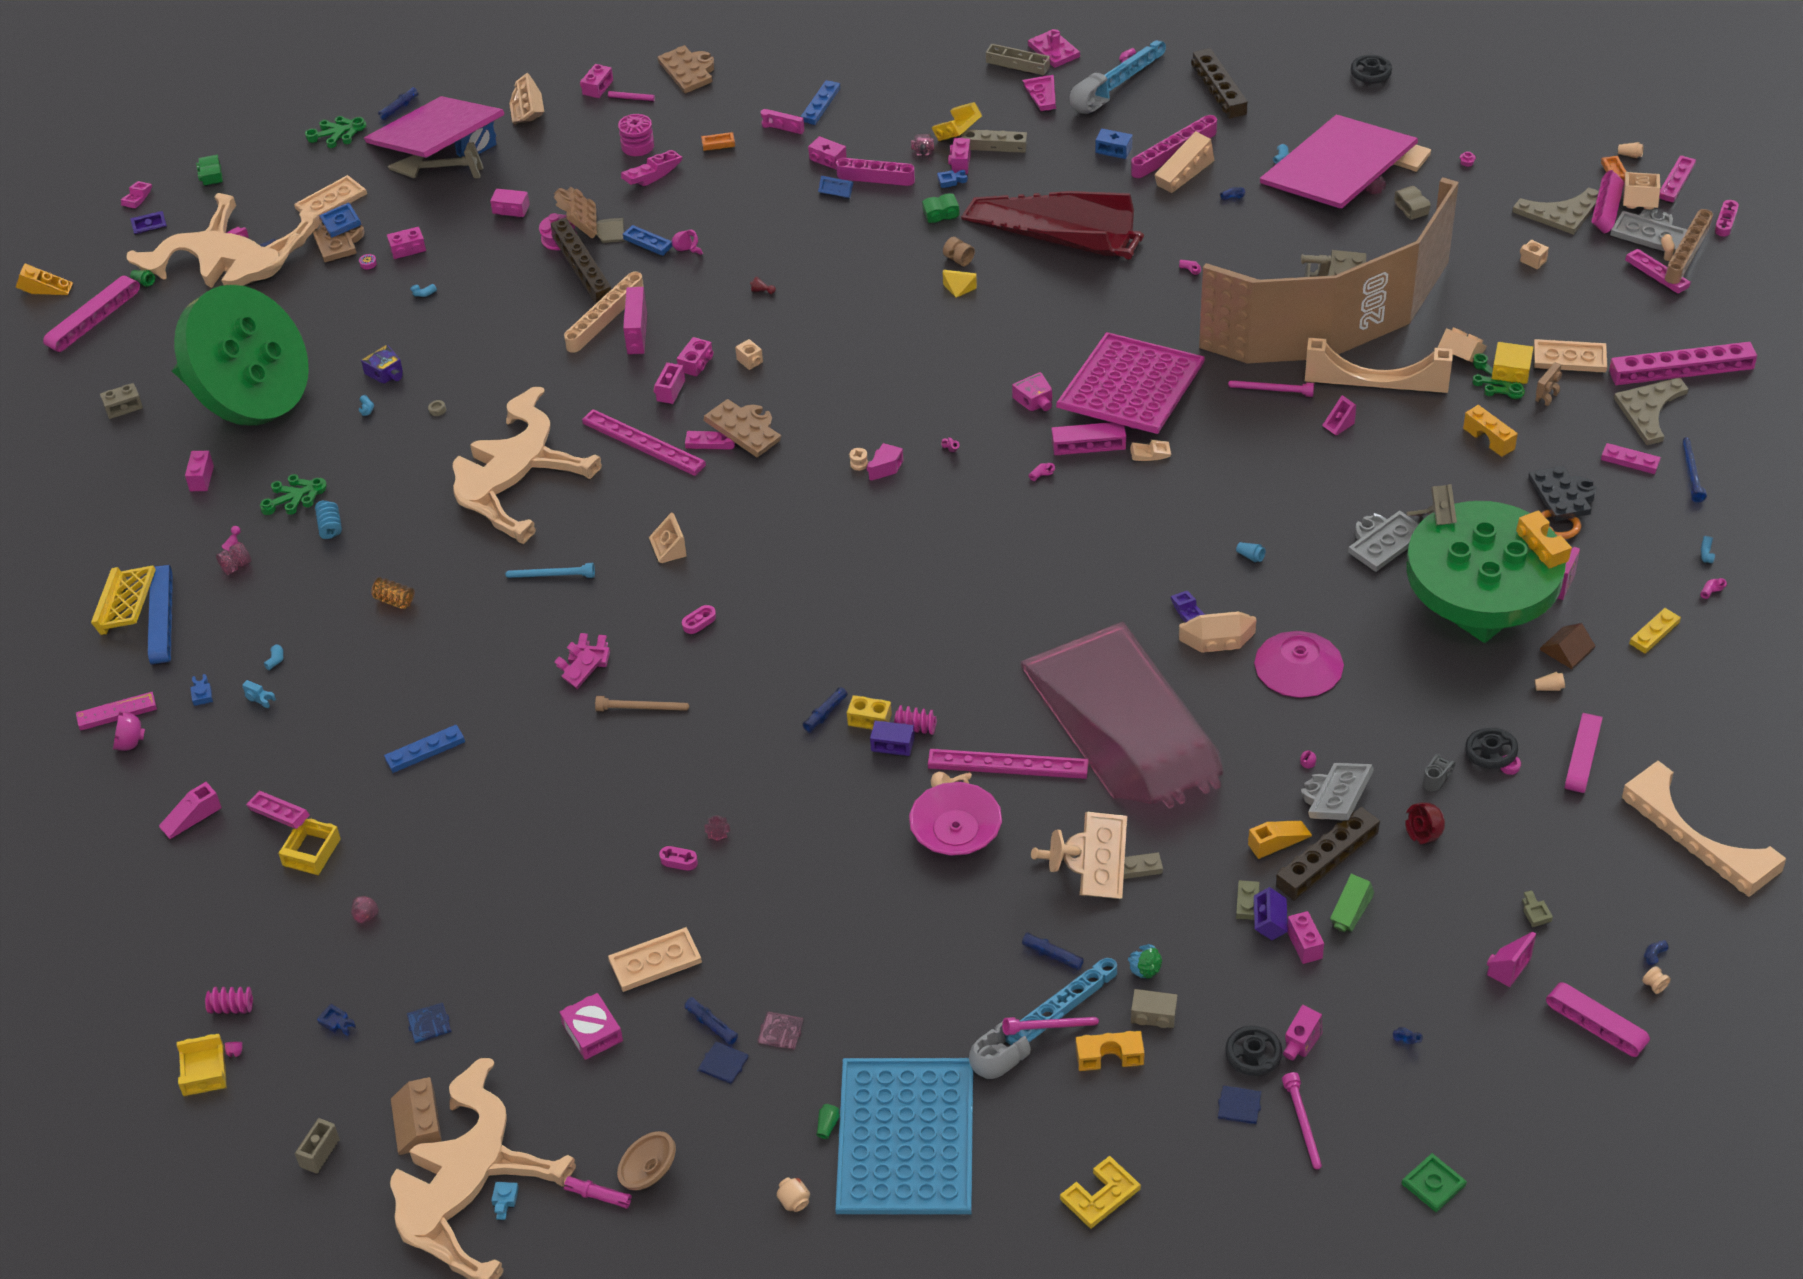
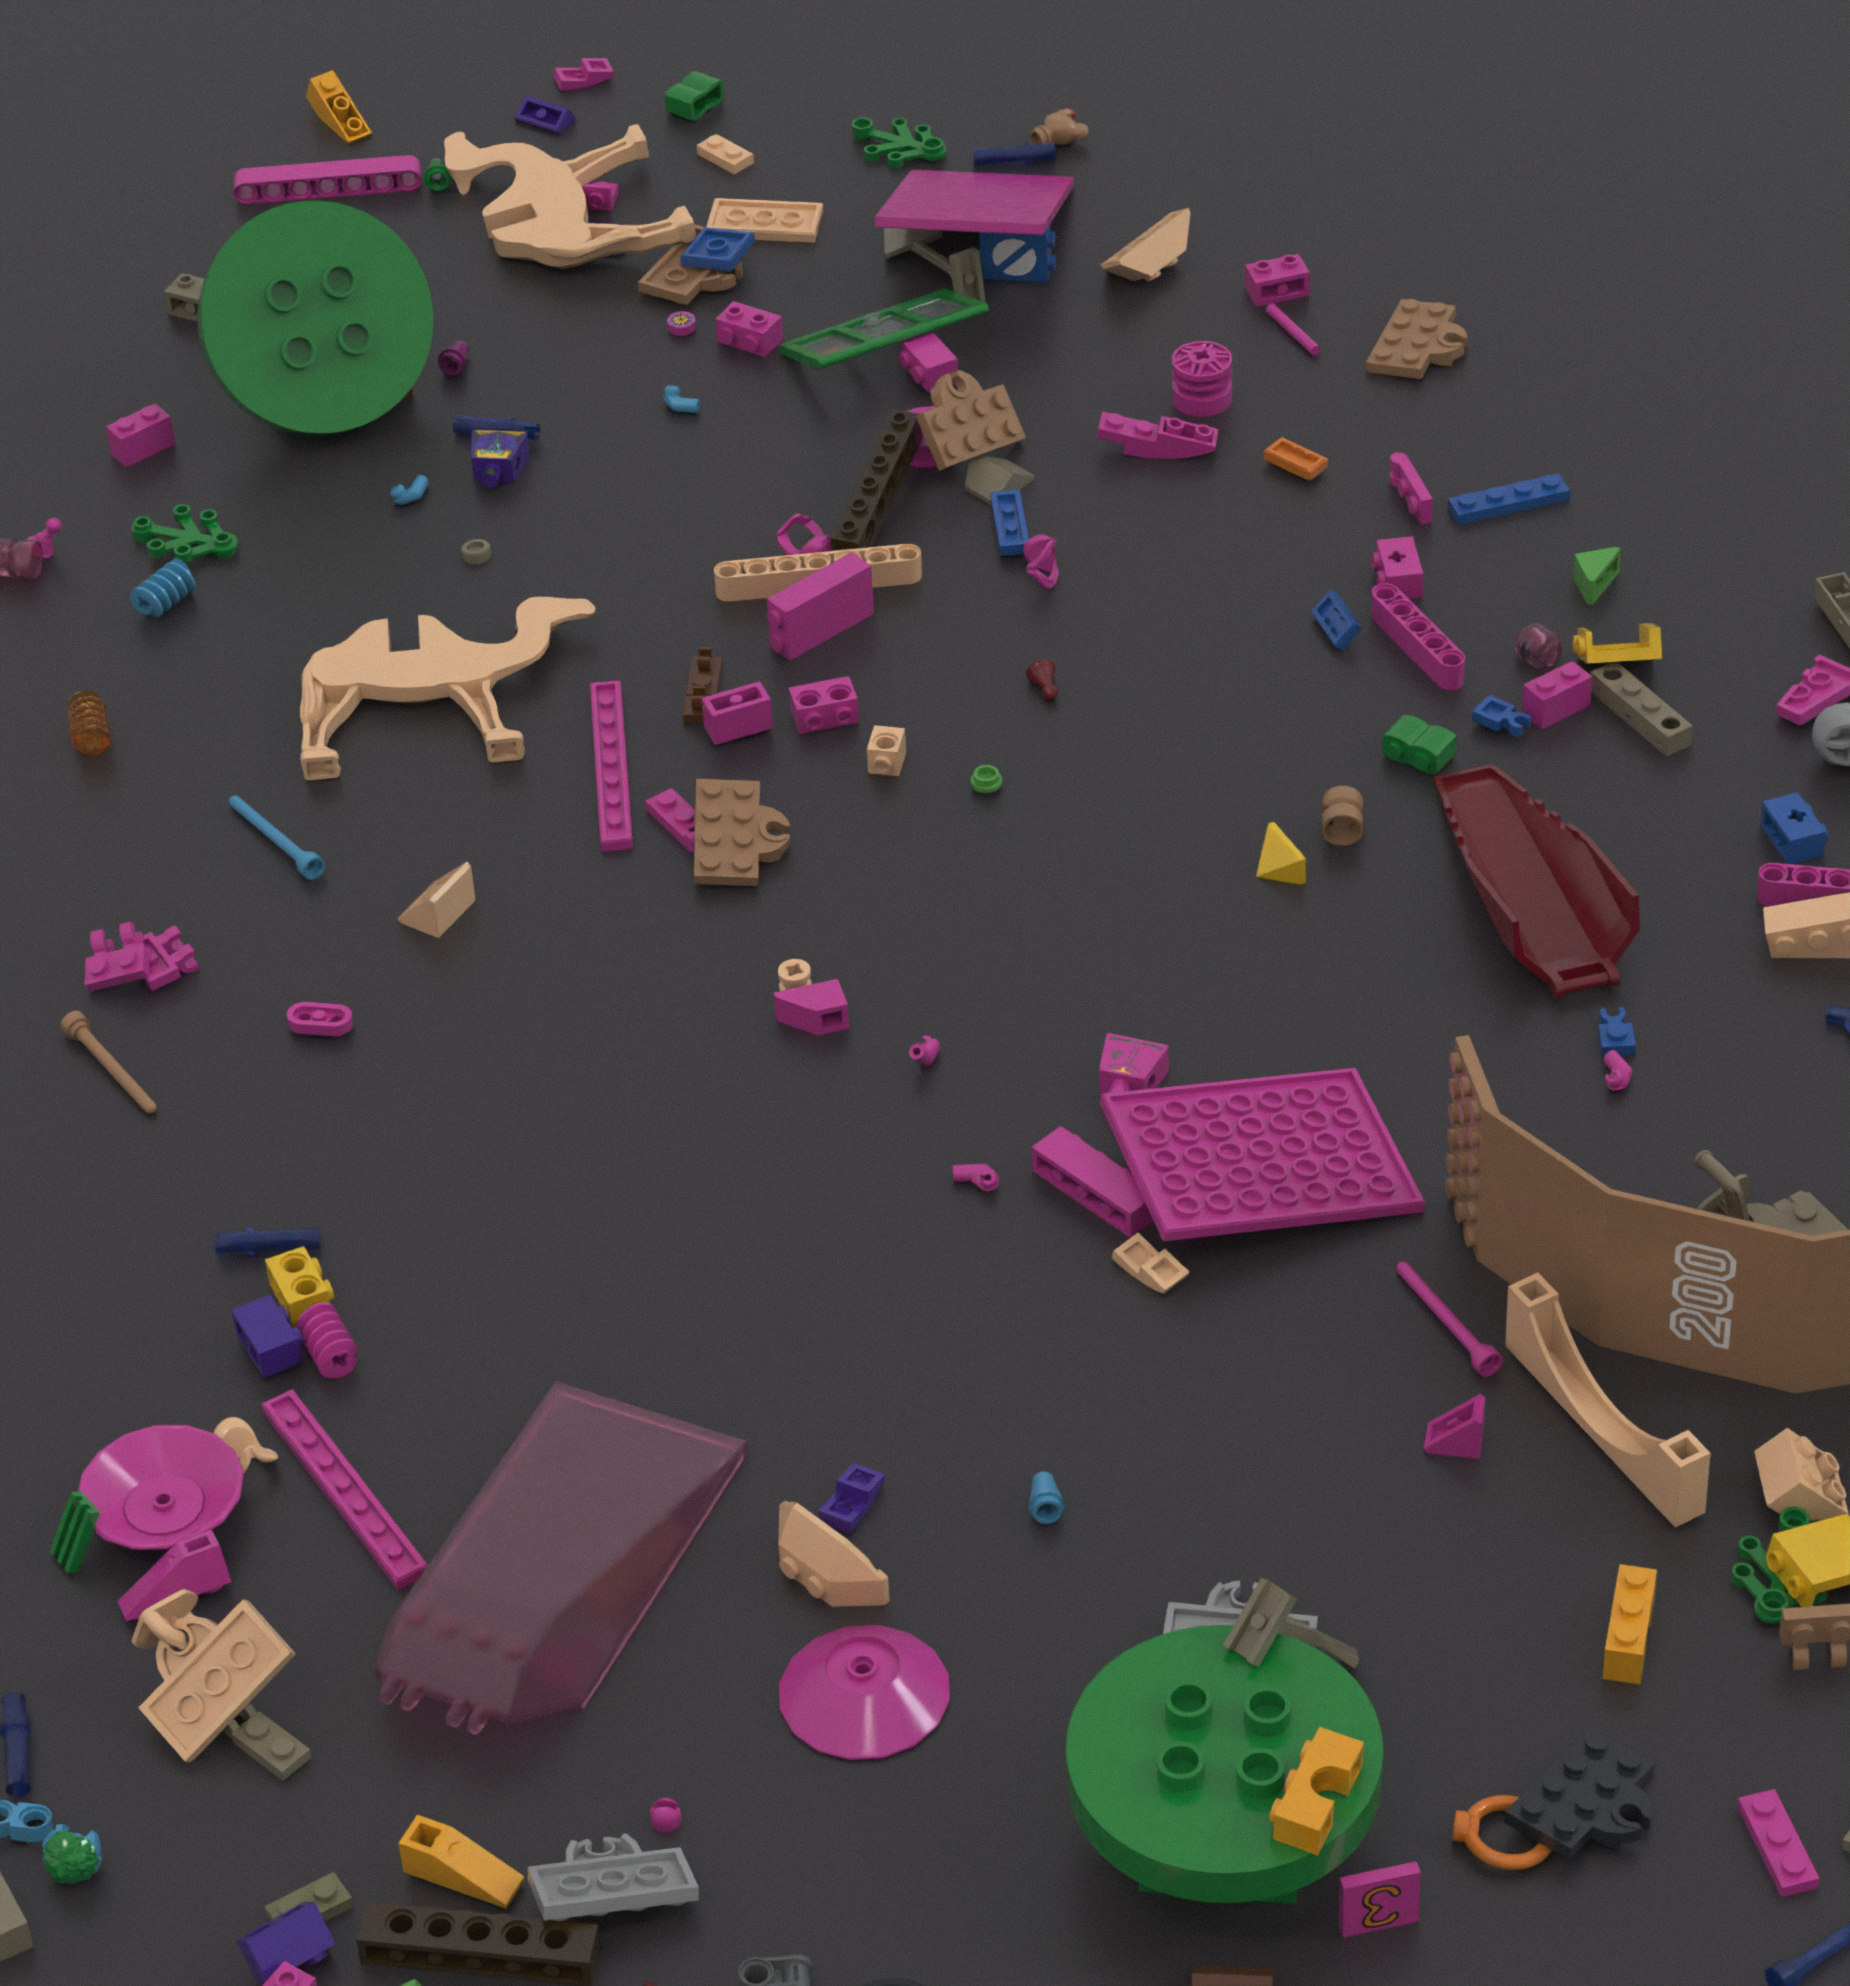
camera: 50 degrees right, 5 degrees down
none -> green tile [50,1491,100,1573]
none -> dark pink slope [117,1530,231,1622]
none -> clear blue pin [453,414,541,441]
none -> reddish brown plate [683,647,723,723]
none -> light nougat plate [696,134,754,174]
none -> dark pink piece [776,513,832,555]
none -> green door [779,289,989,369]
none -> bright green plate [971,765,1002,794]
none -> medium nougat animal [1029,108,1089,150]
none -> bright green slope [1573,547,1621,605]
none -> blue plate [1598,1007,1636,1057]

